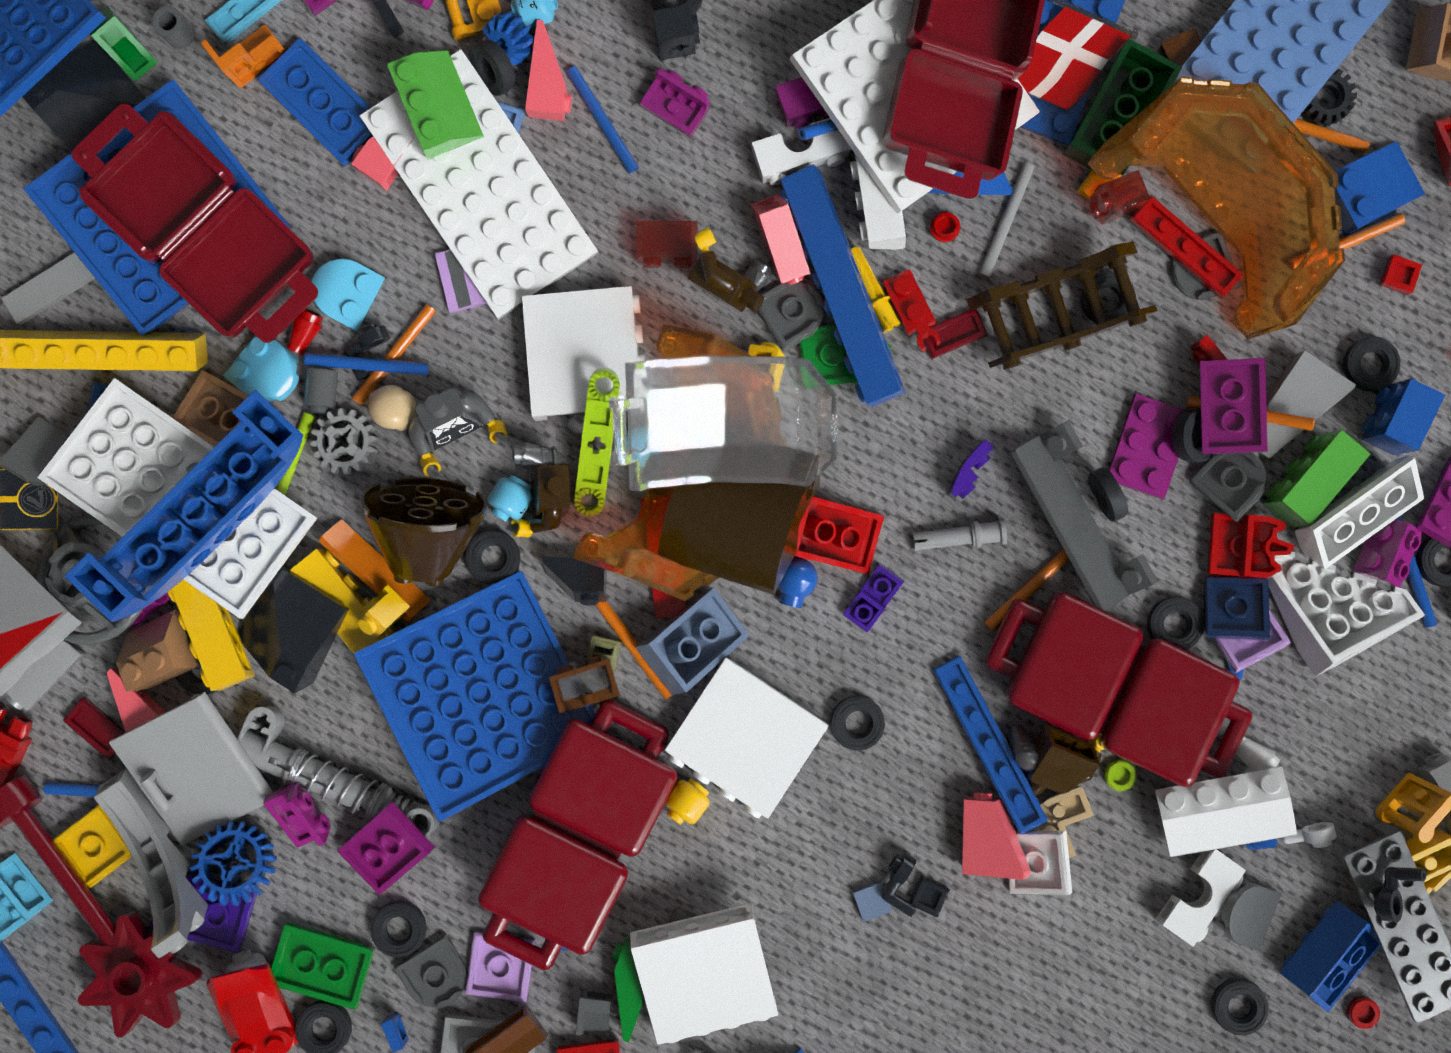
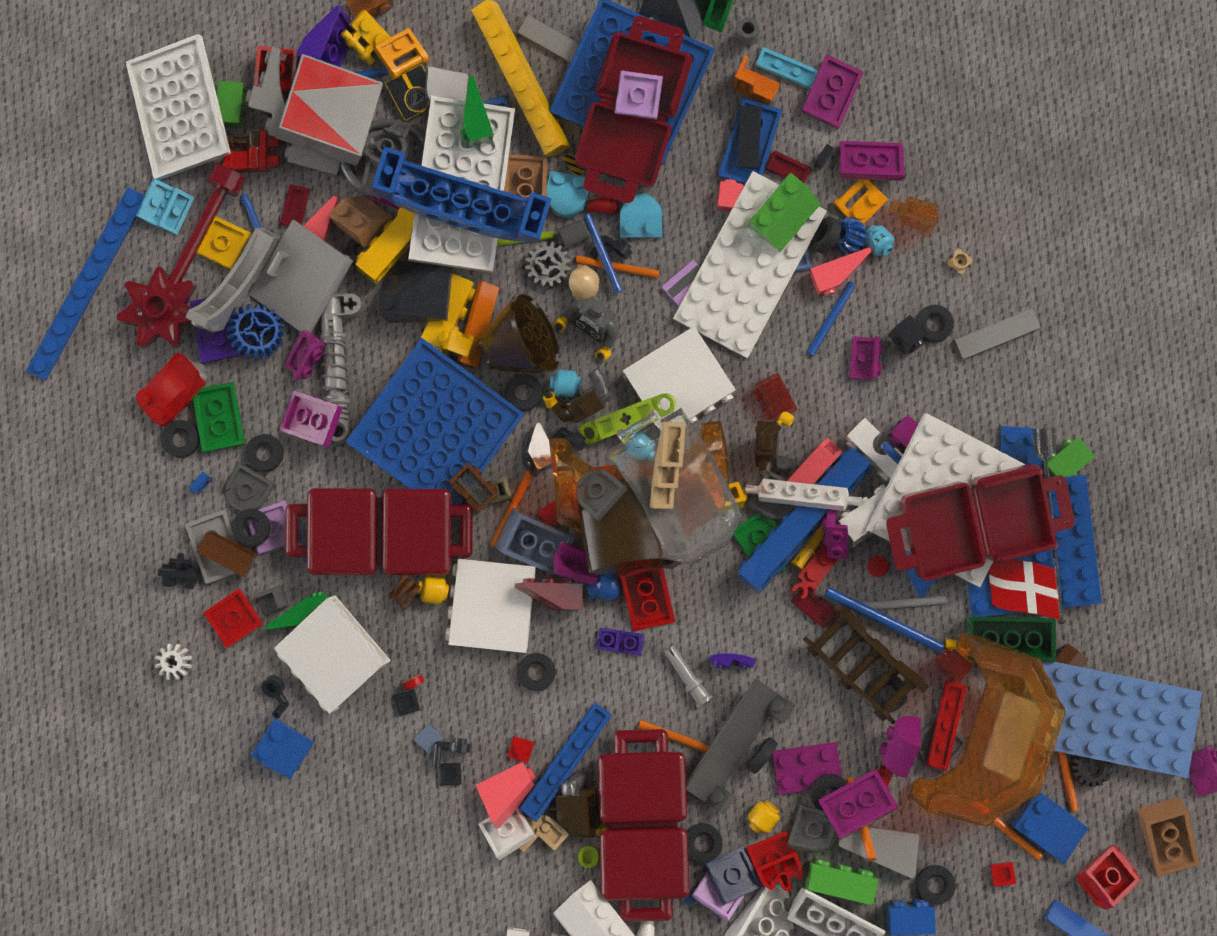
camera: 60 degrees right, 5 degrees down
none -> black tyre [232,508,271,547]
none -> reddish brown arm [389,575,420,611]
none -> black tile [394,689,421,716]
none -> red tile [402,674,424,691]
none -> green slope [460,75,494,148]
none -> red plate [507,736,534,763]
none -> dark red slope [515,578,583,611]
none -> black plate [549,427,587,451]
none -> magenta bracket [552,542,598,585]
none -> sticker [561,153,586,176]
none -> dark grey tile [577,470,628,521]
none -> lavender tile [615,71,663,120]
none -> tan slope [650,422,686,509]
none -> black tile [737,106,761,170]
none -> white plate [745,479,862,511]
none -> yellow head [748,800,780,834]
none -> dark red tile [765,150,812,184]
none -> magenta bracket [822,509,849,559]
none -> blue piece [824,587,944,653]
none -> magenta brick [879,716,921,778]

